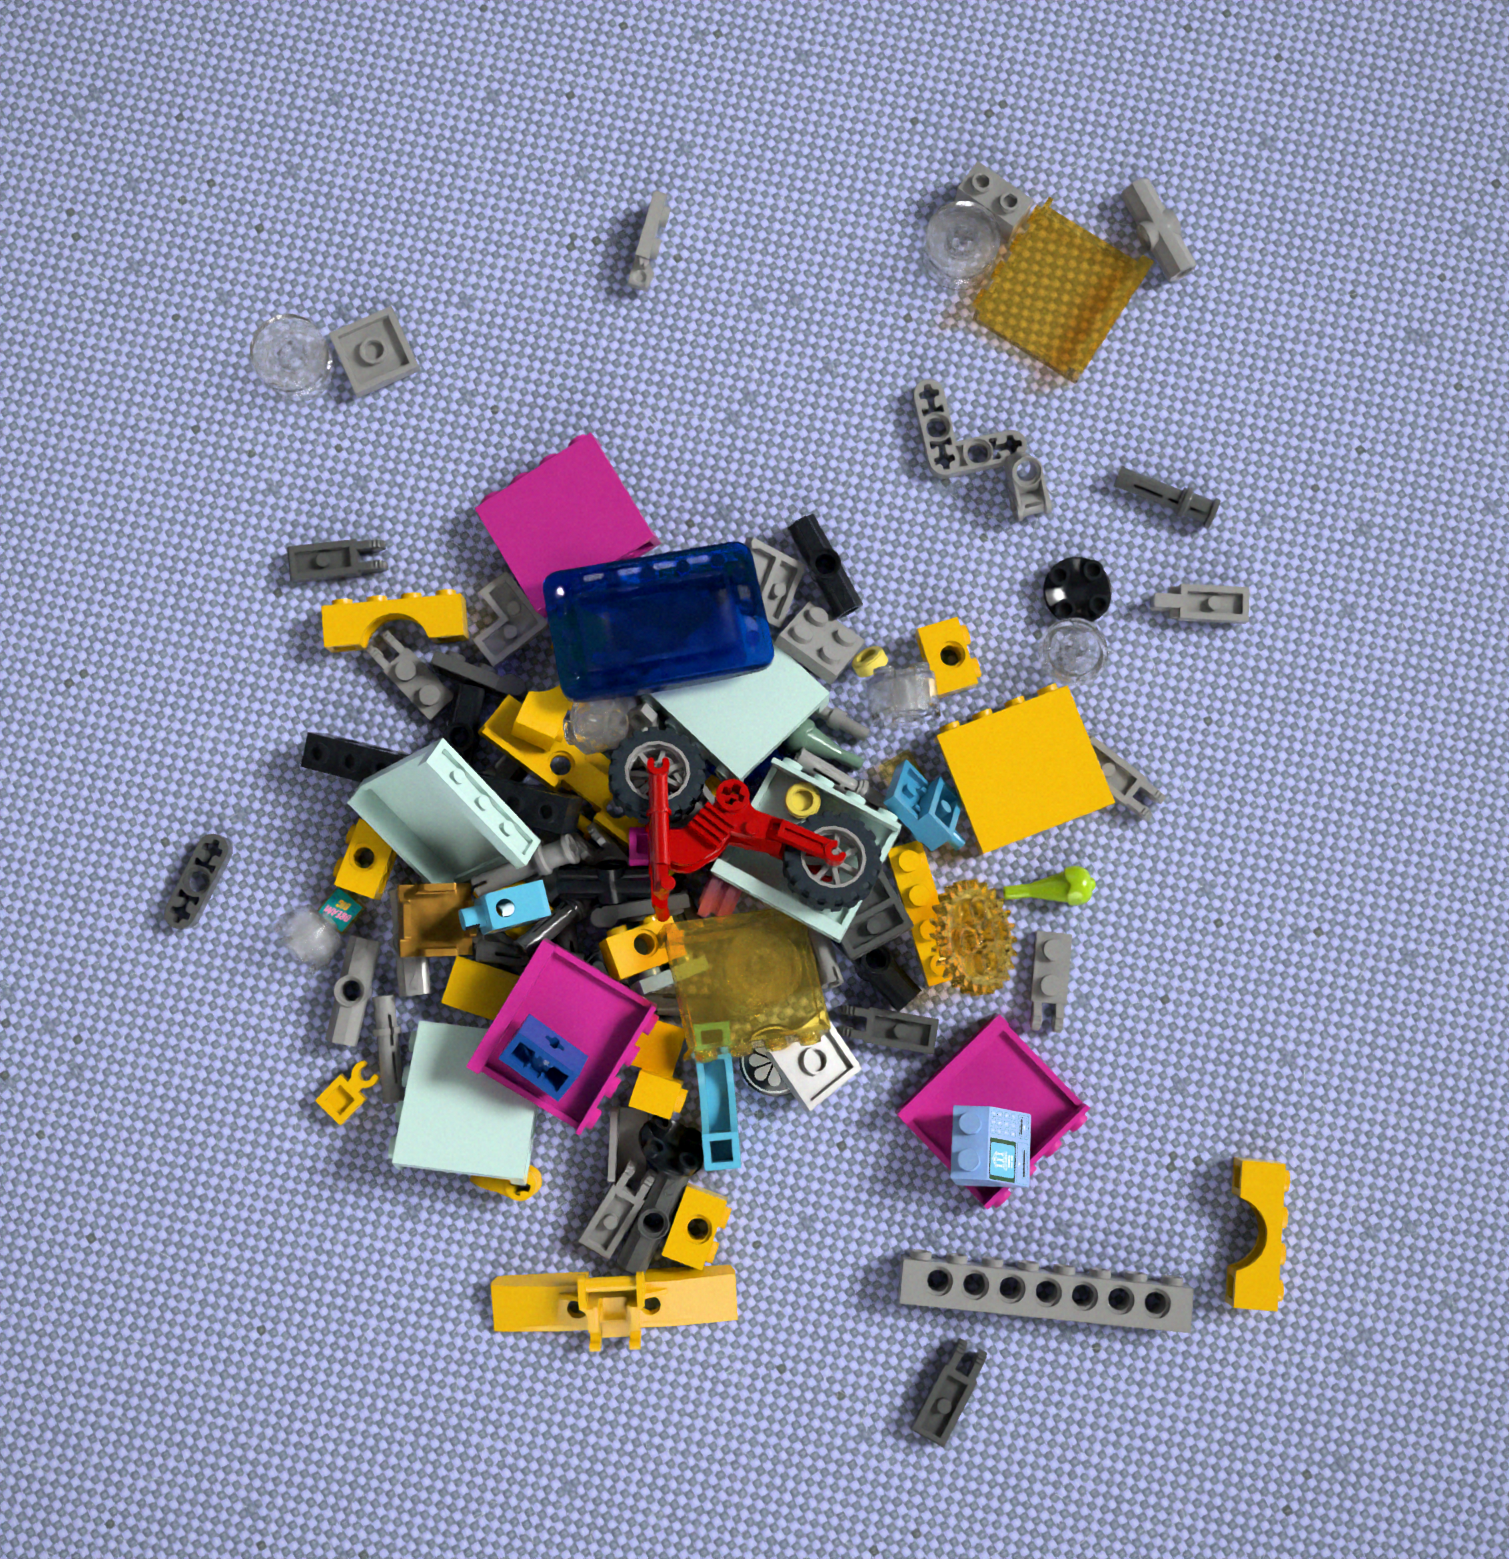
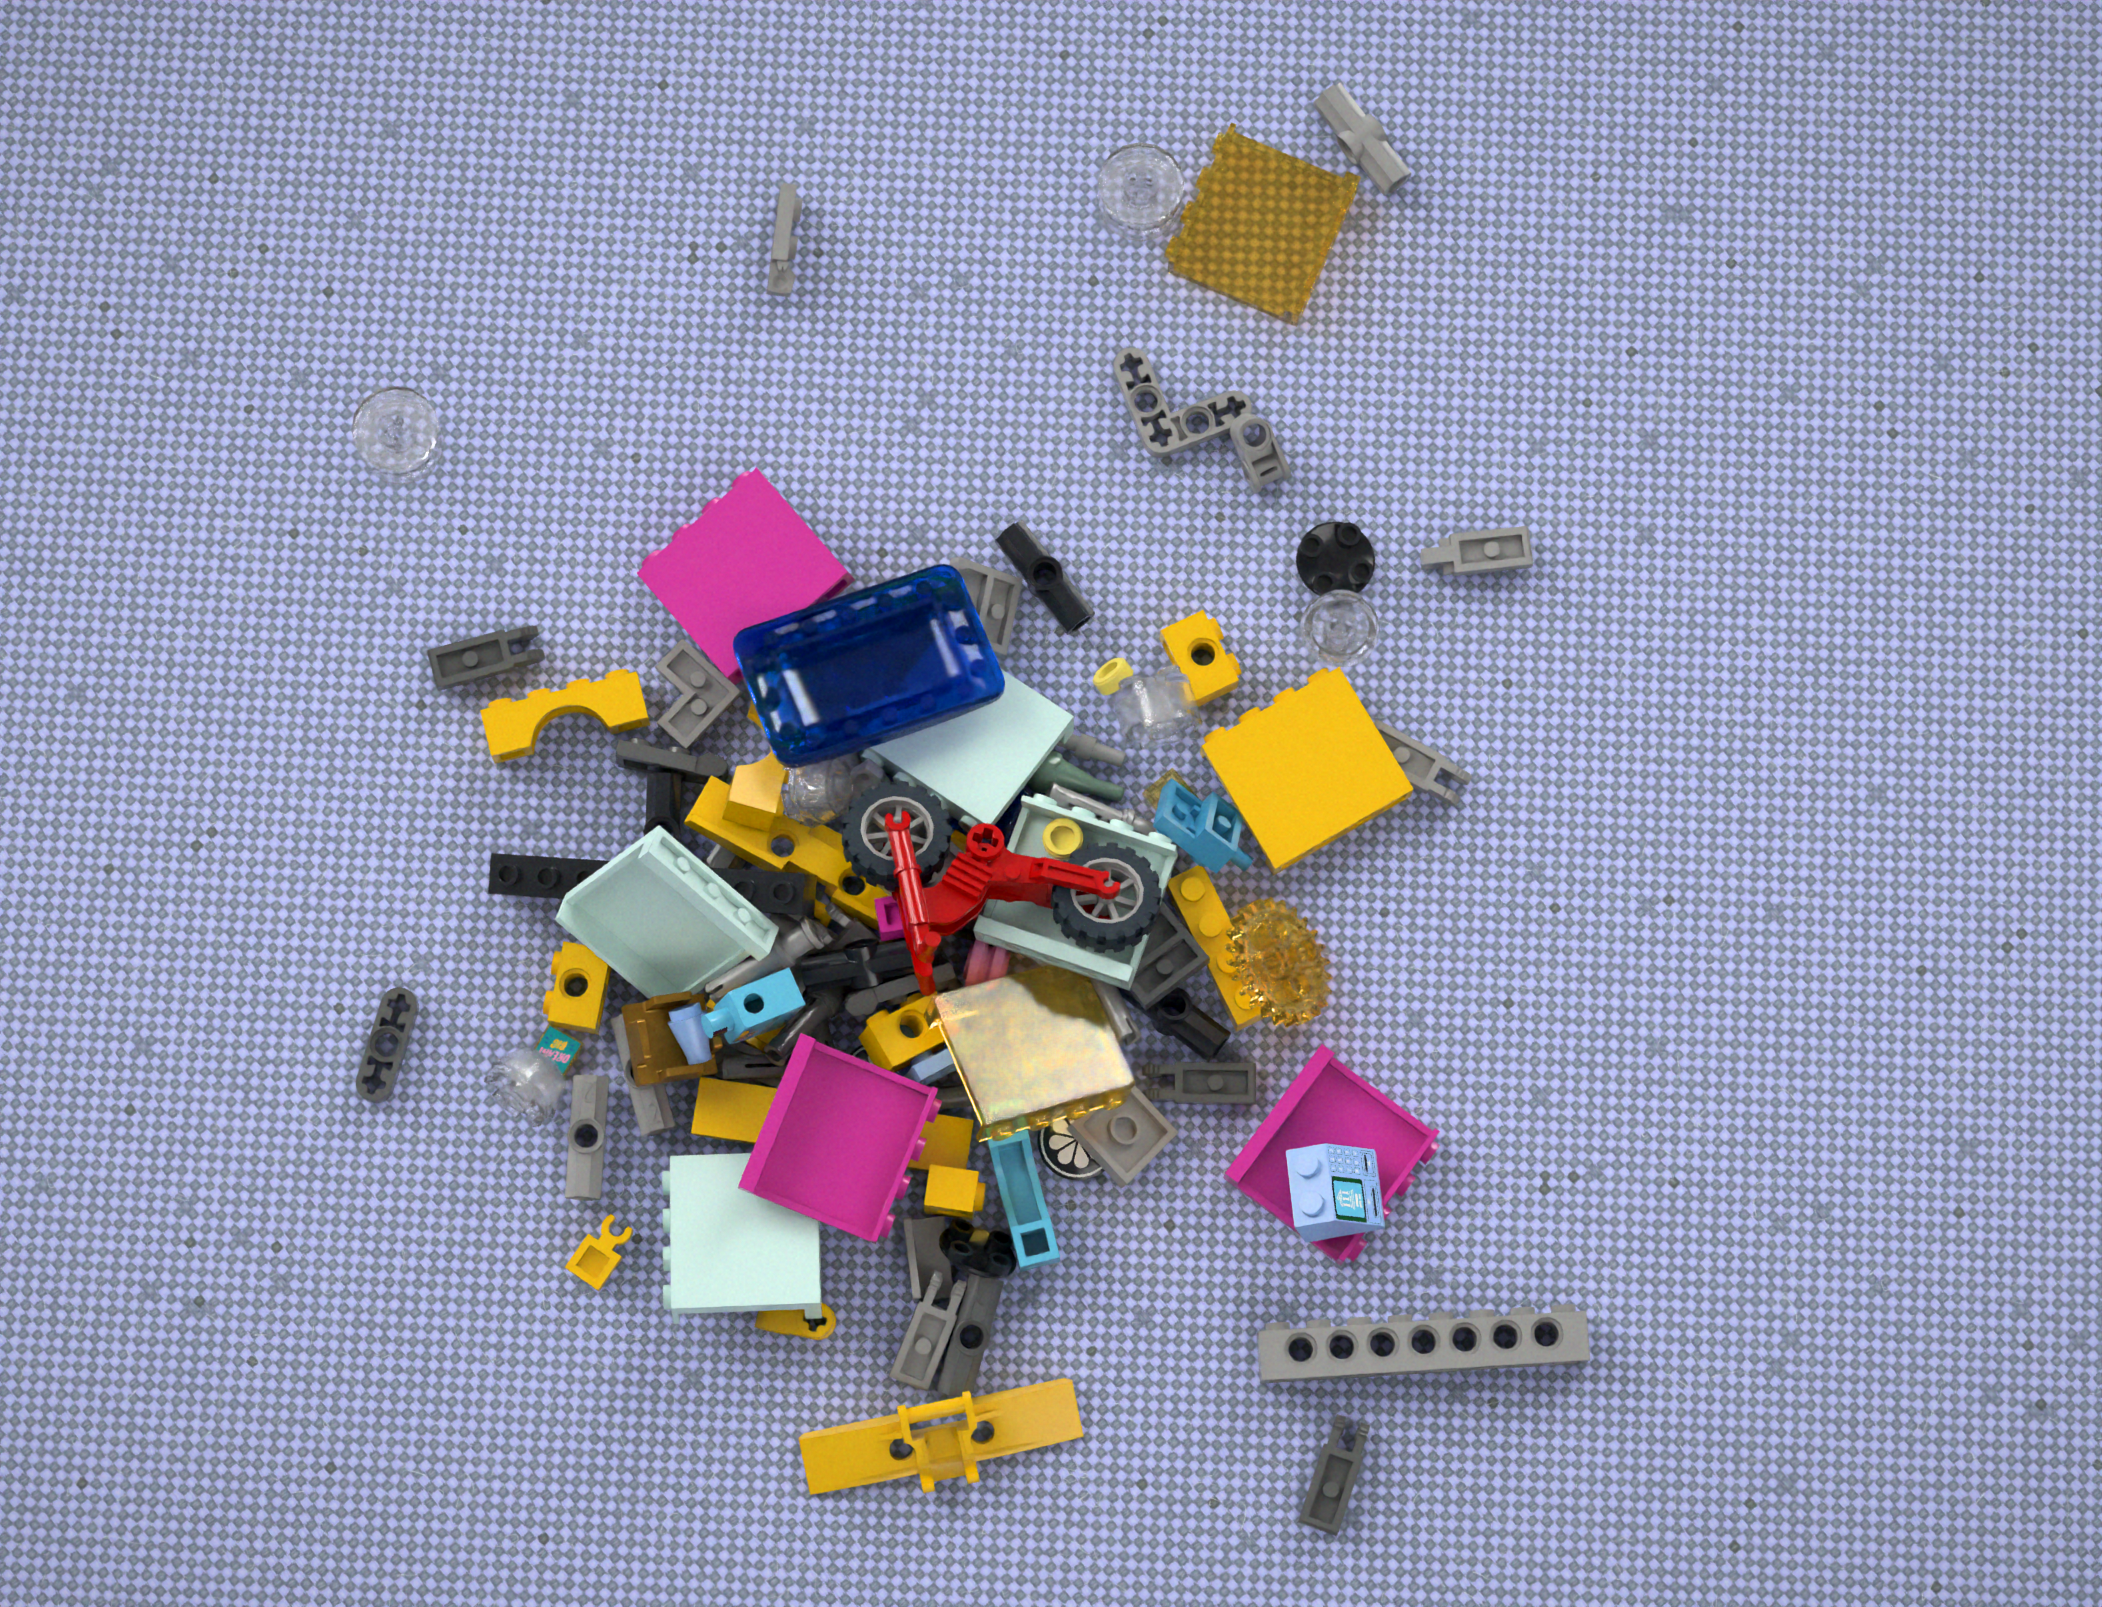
camera: 15 degrees left, 5 degrees down
light grey plate [329,306,421,398] -> none
light grey hinge [366,630,454,722] -> none
light grey pin [372,994,405,1104] -> none
blue brick [498,1014,589,1102] -> none
yellow brick [662,1182,732,1271] -> none
light grey plate [774,601,865,685] -> none
light grey brick [954,161,1033,242] -> none
lime piece [1003,866,1096,906] -> none
light grey hinge [1029,931,1072,1033] -> none
dark grey pin [1113,466,1221,529] -> none
yellow arch [1225,1157,1290,1312] -> none
none -> light blue cone [667,1002,712,1065]

